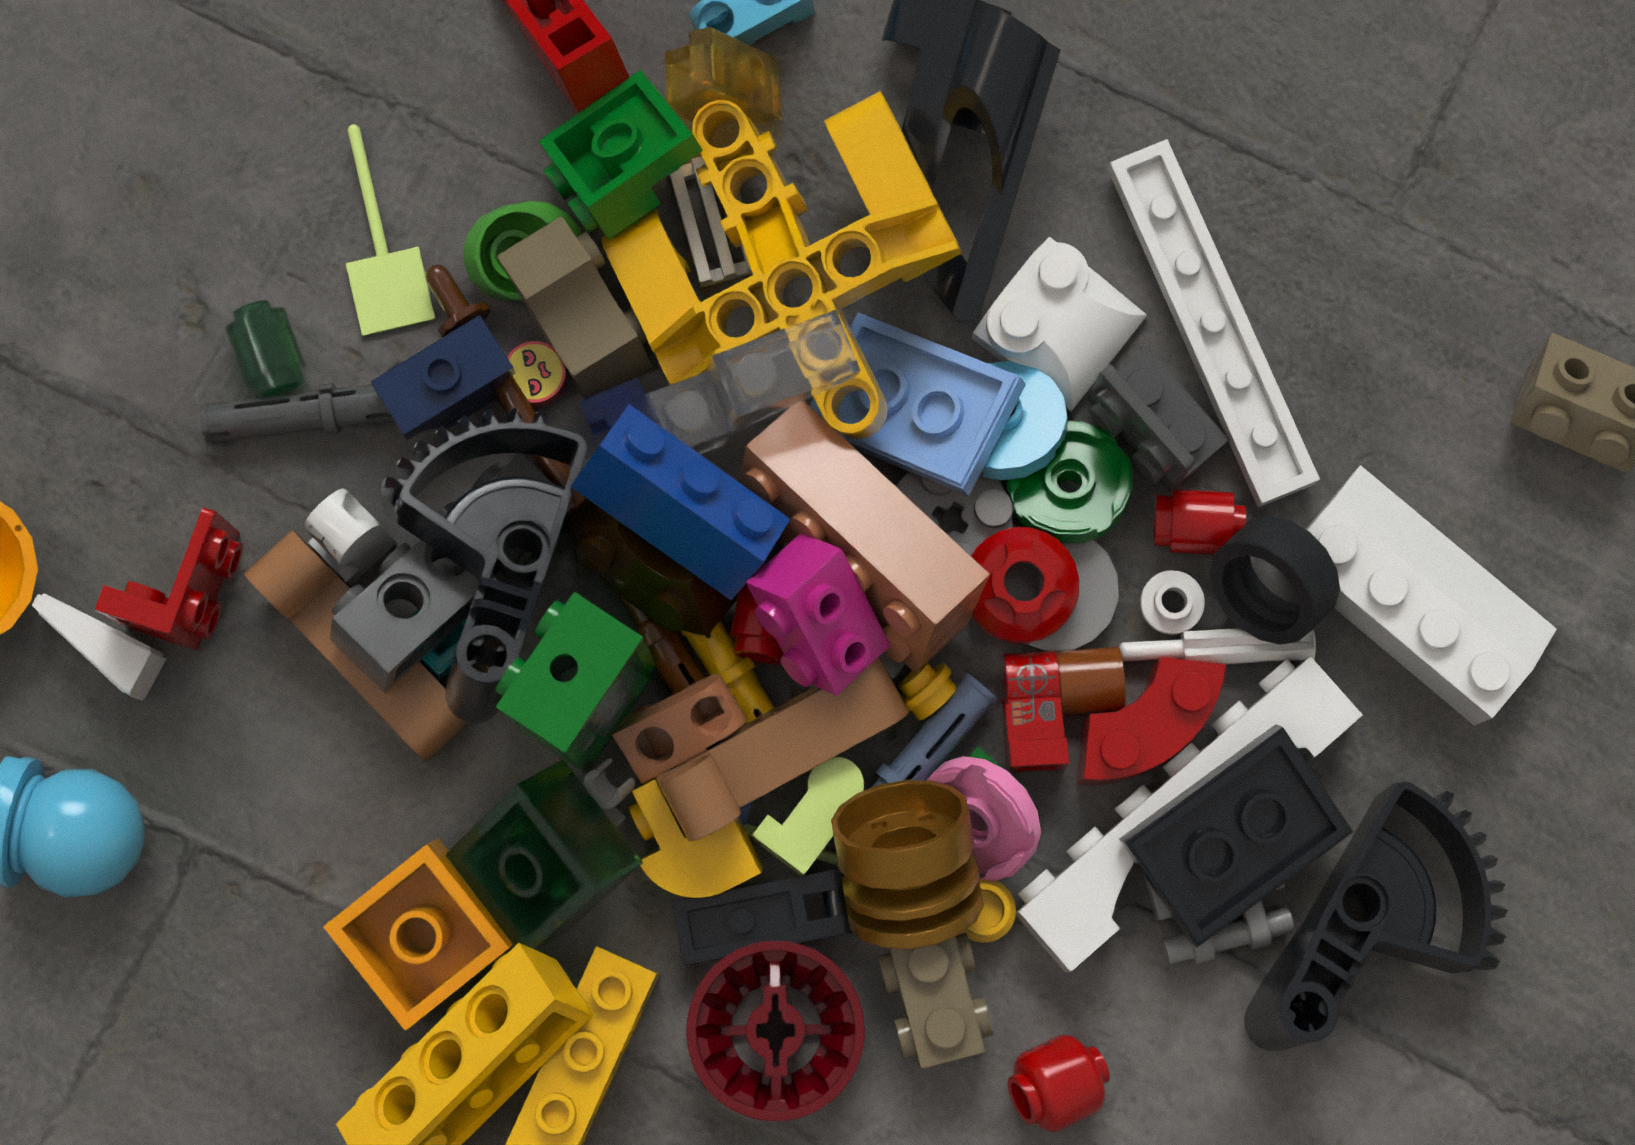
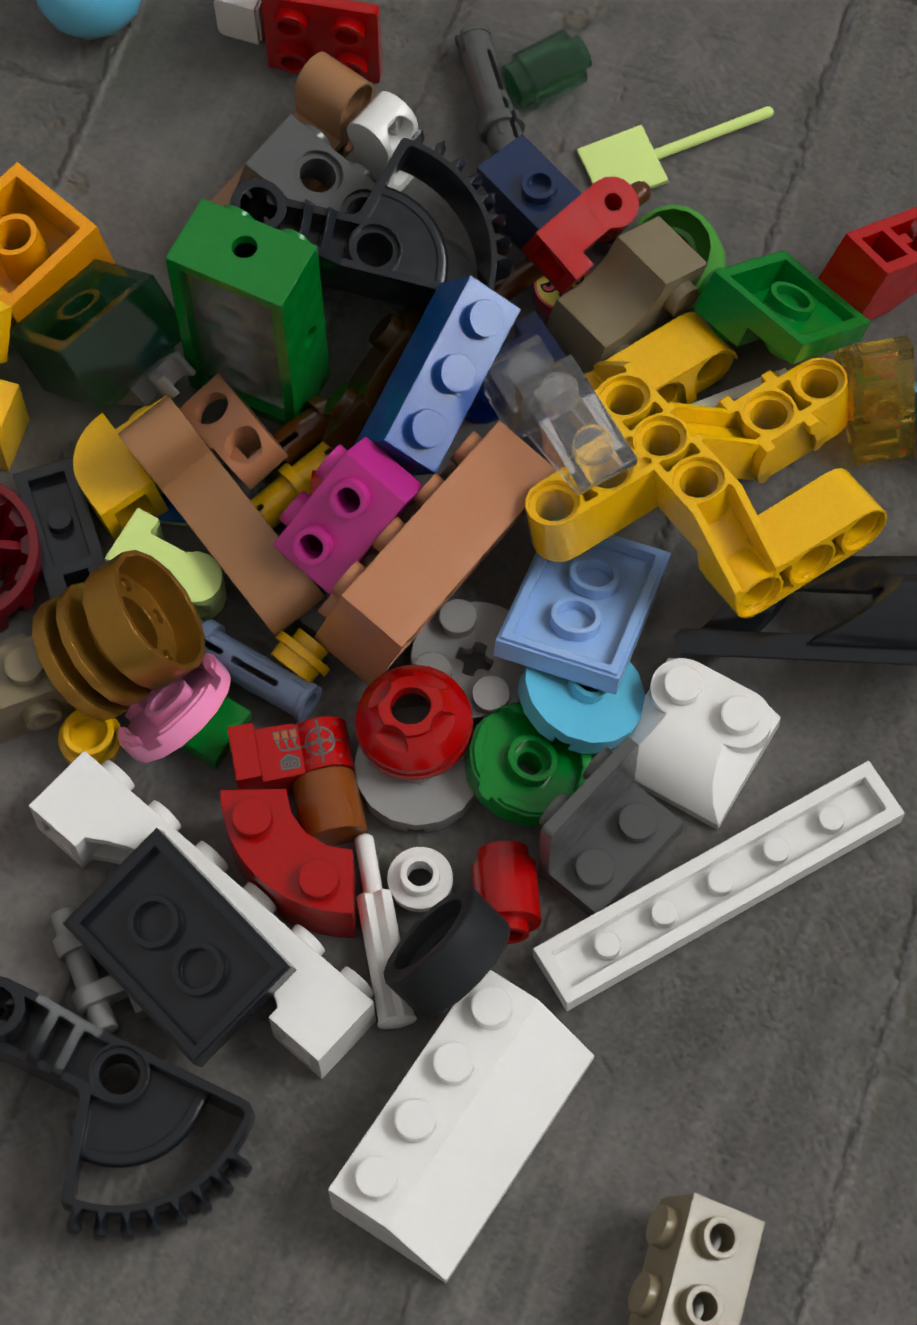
camera: 85 degrees right, 15 degrees down
none -> red leg [521,176,639,295]

